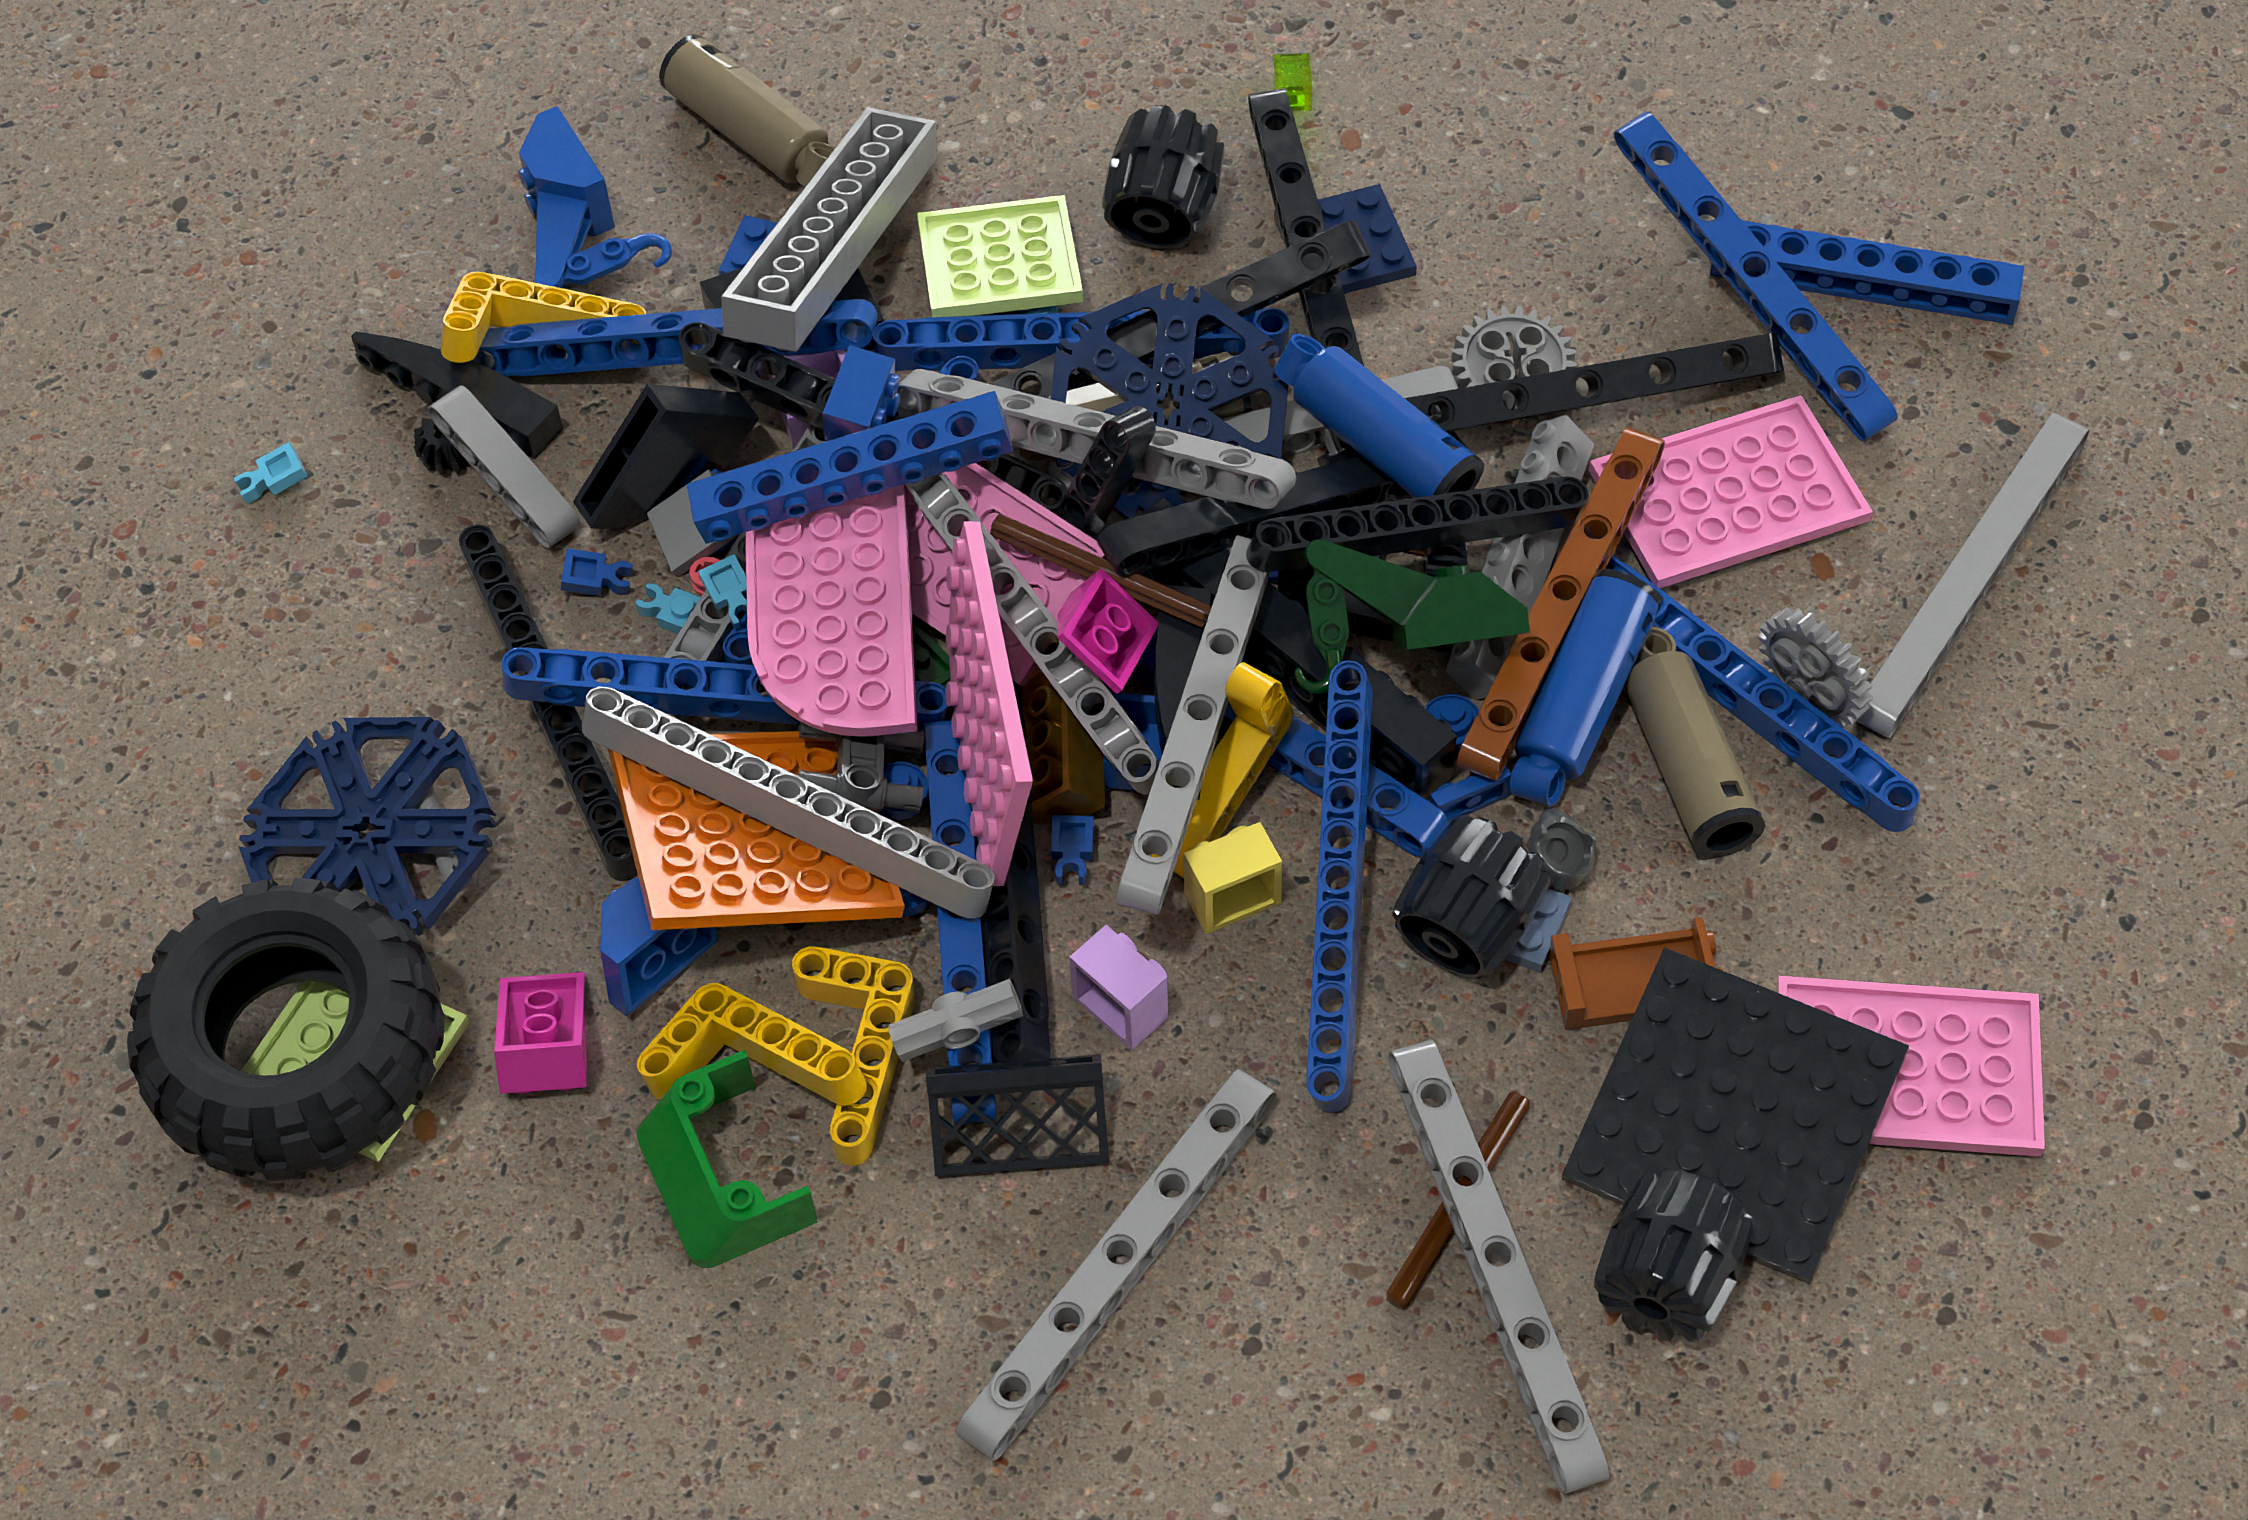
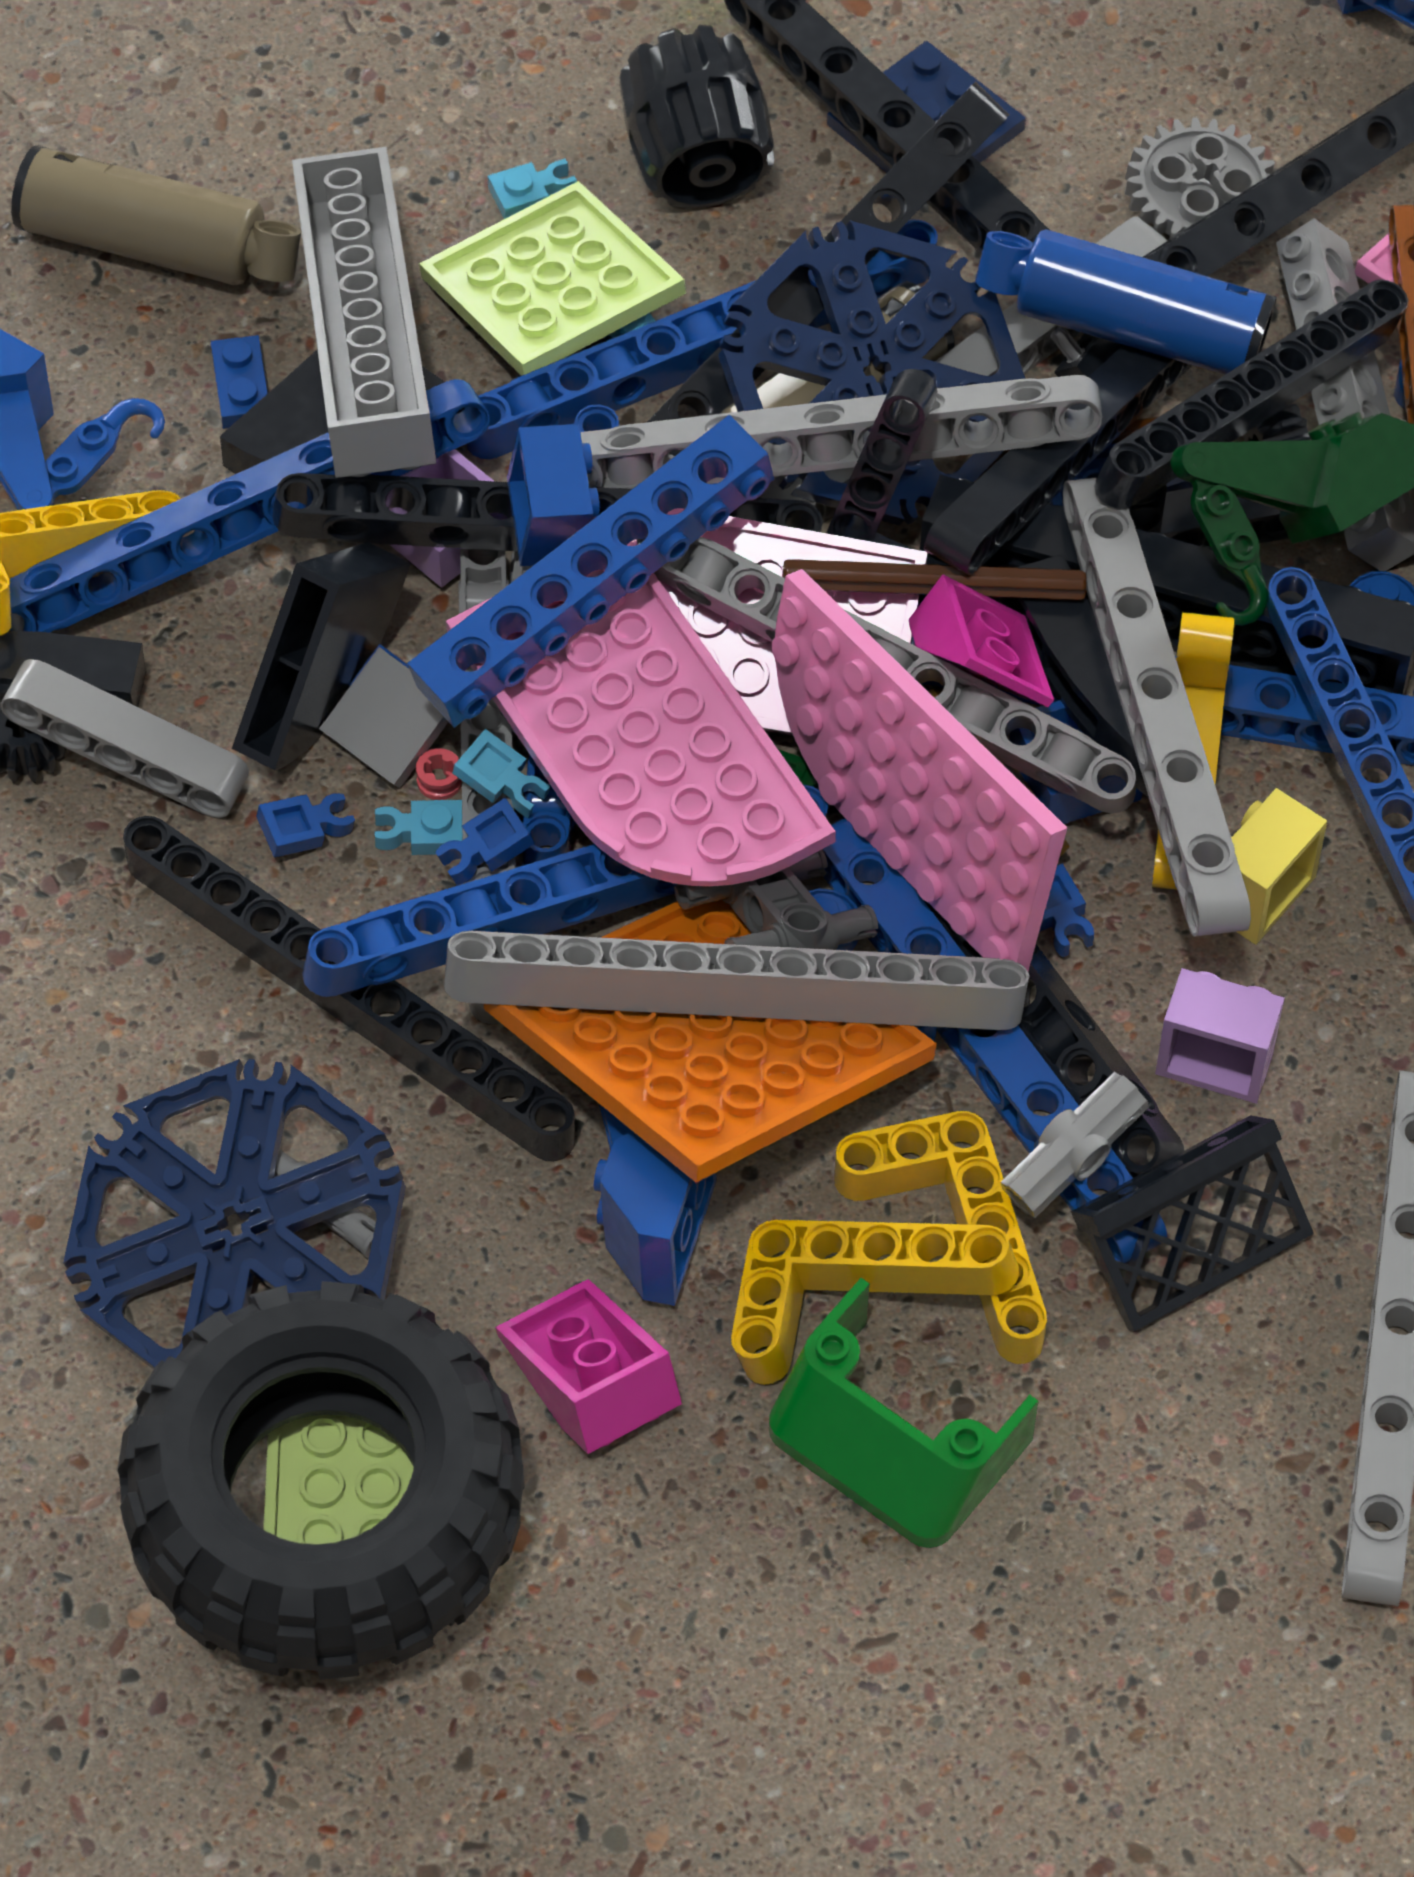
camera: 30 degrees left, 0 degrees up
none -> blue plate [435,798,535,885]
none -> medium azure plate [488,158,577,219]

